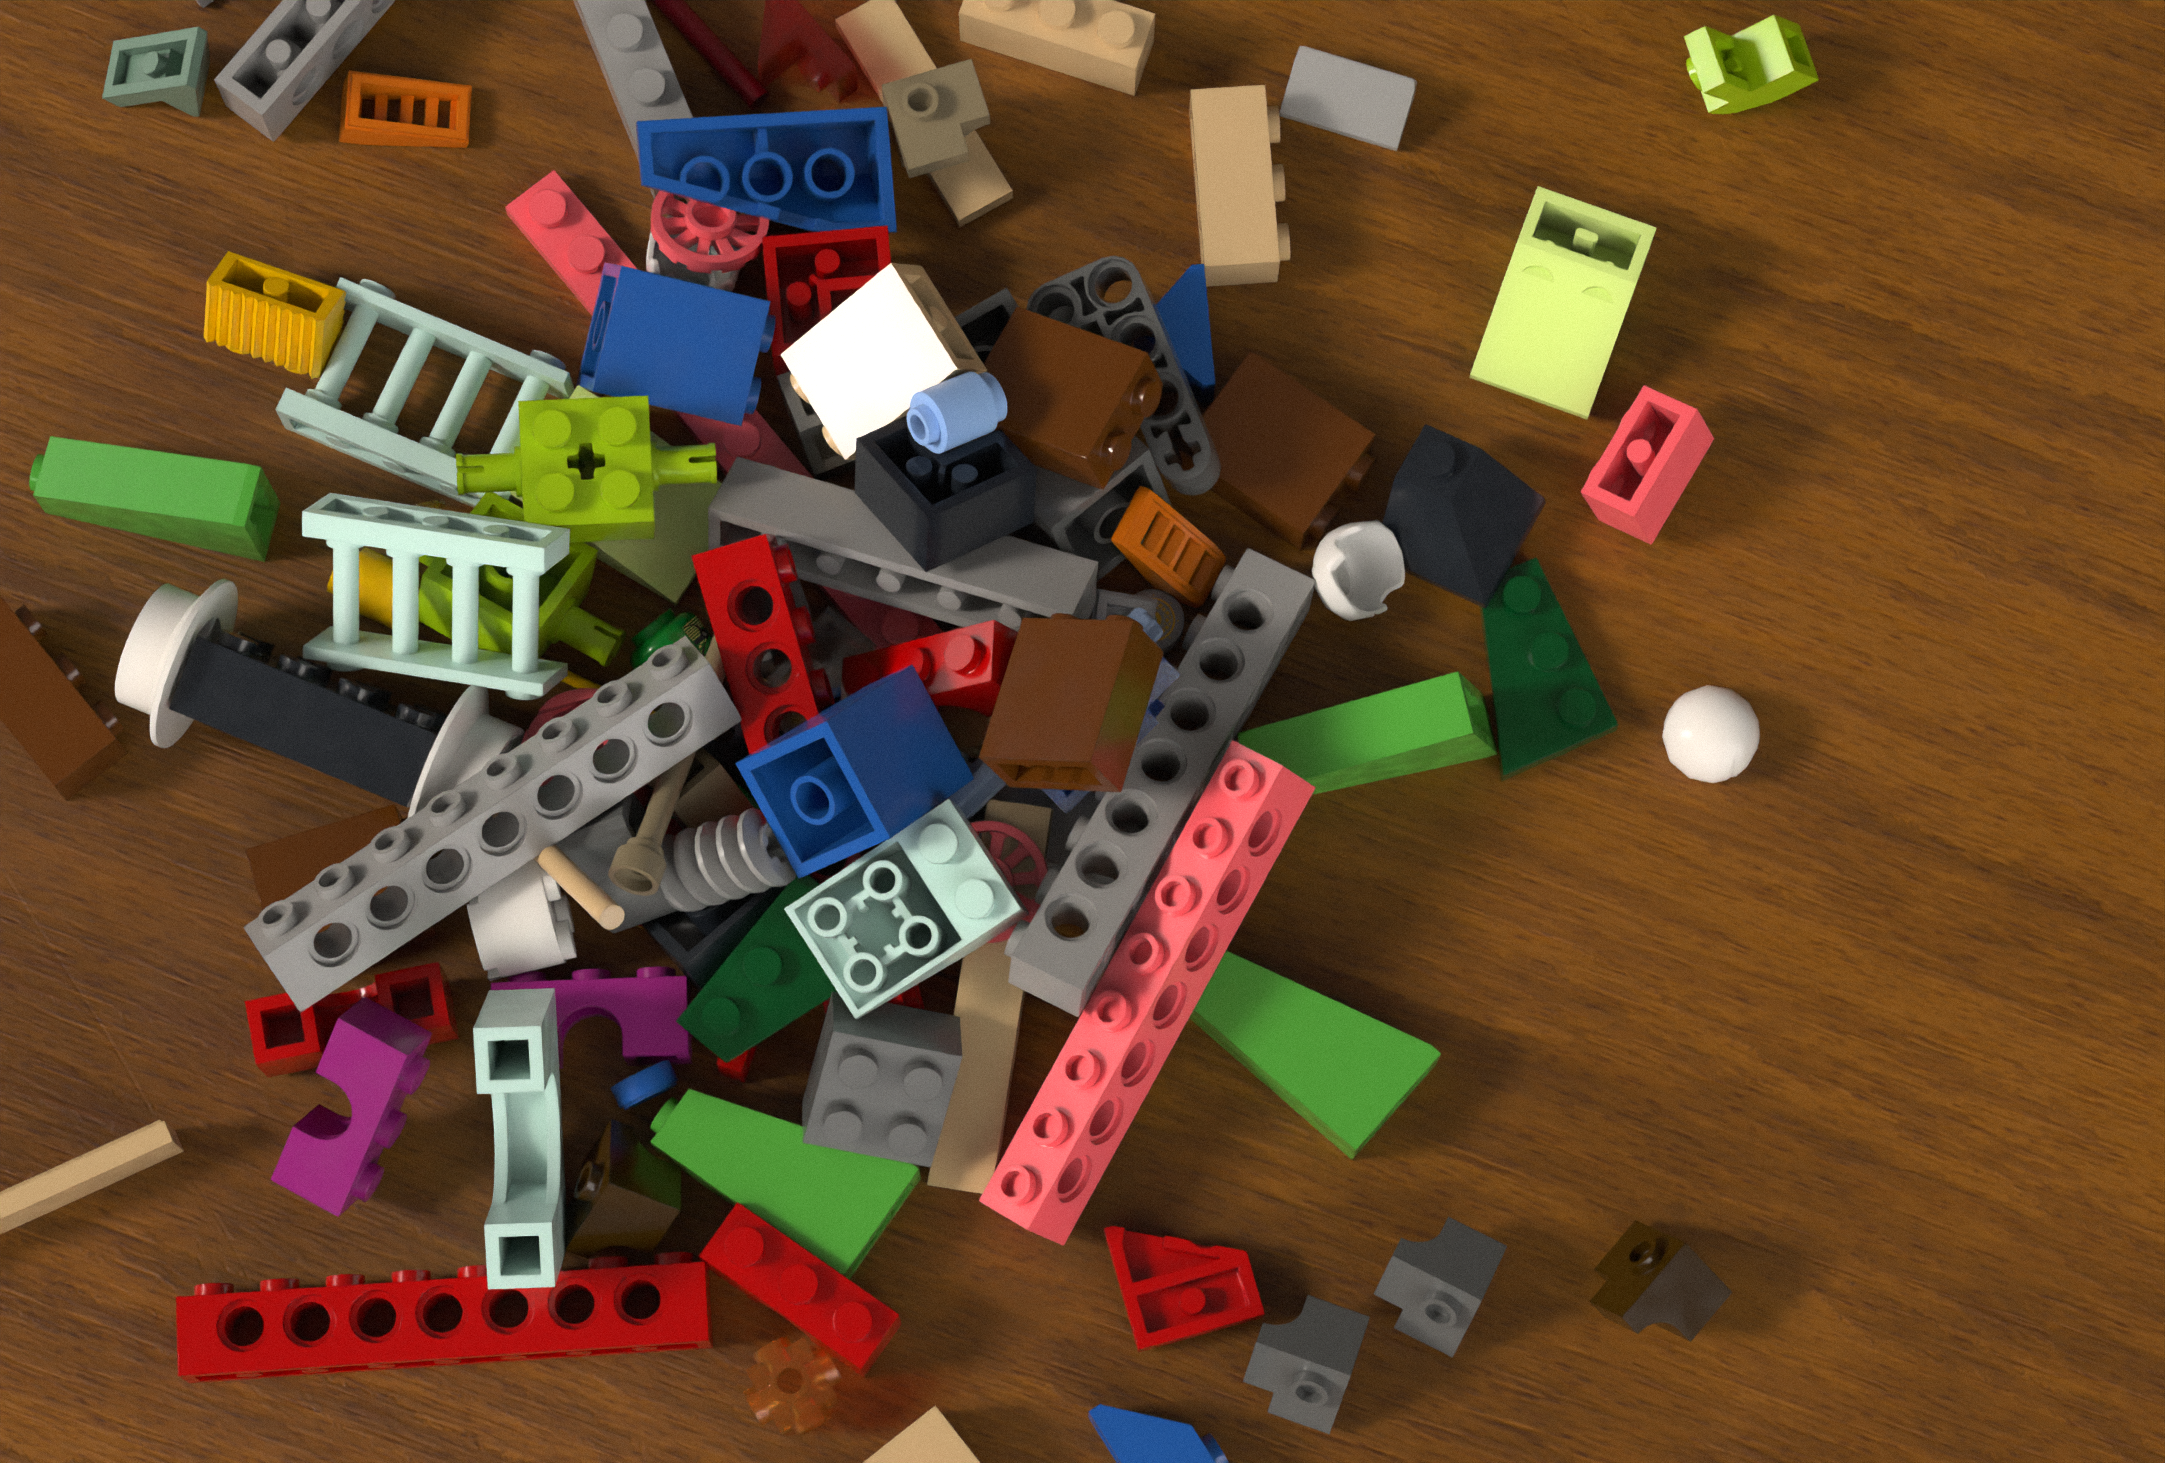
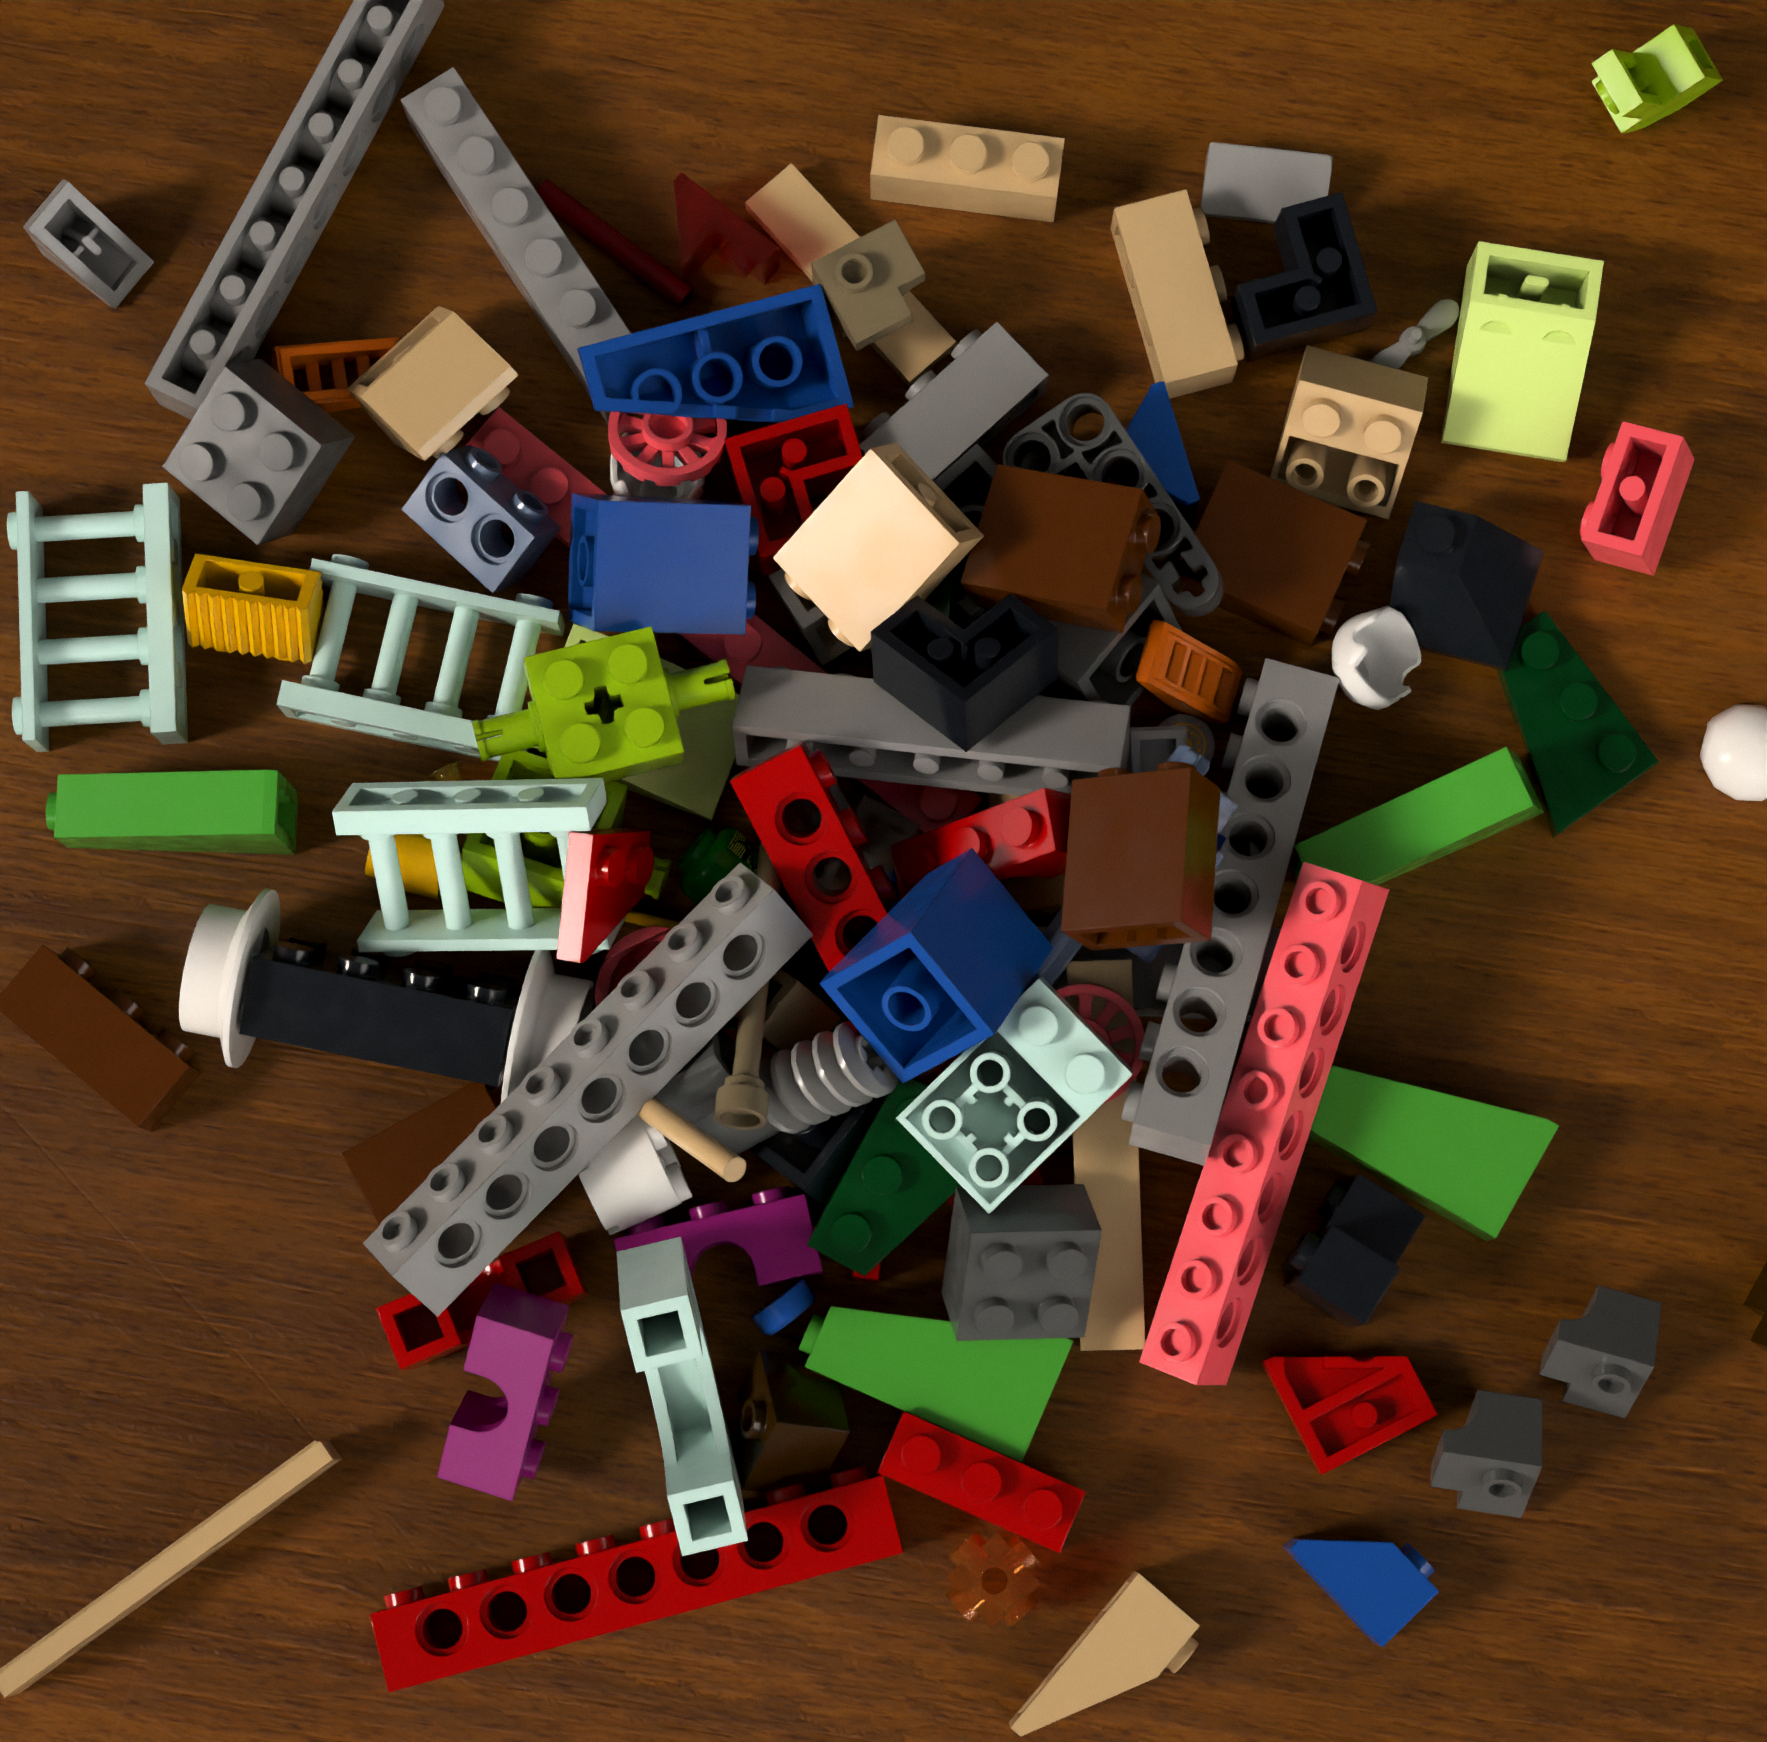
camera: 10 degrees left, 5 degrees up
sand green slope [102,27,210,117] -> none
light blue brick [907,371,1008,454] -> none
none -> light aqua fence [7,483,188,752]
none -> dark grey brick [162,359,356,545]
none -> tan slope [346,306,518,461]
none -> sand blue brick [401,445,561,593]
none -> red wing [556,827,654,963]
none -> light grey brick [859,322,1049,482]
none -> black brick [1230,192,1378,362]
none -> tan slope [1270,345,1428,519]
none -> black brick [1282,1174,1425,1328]
none -> light grey piece [1369,299,1459,369]

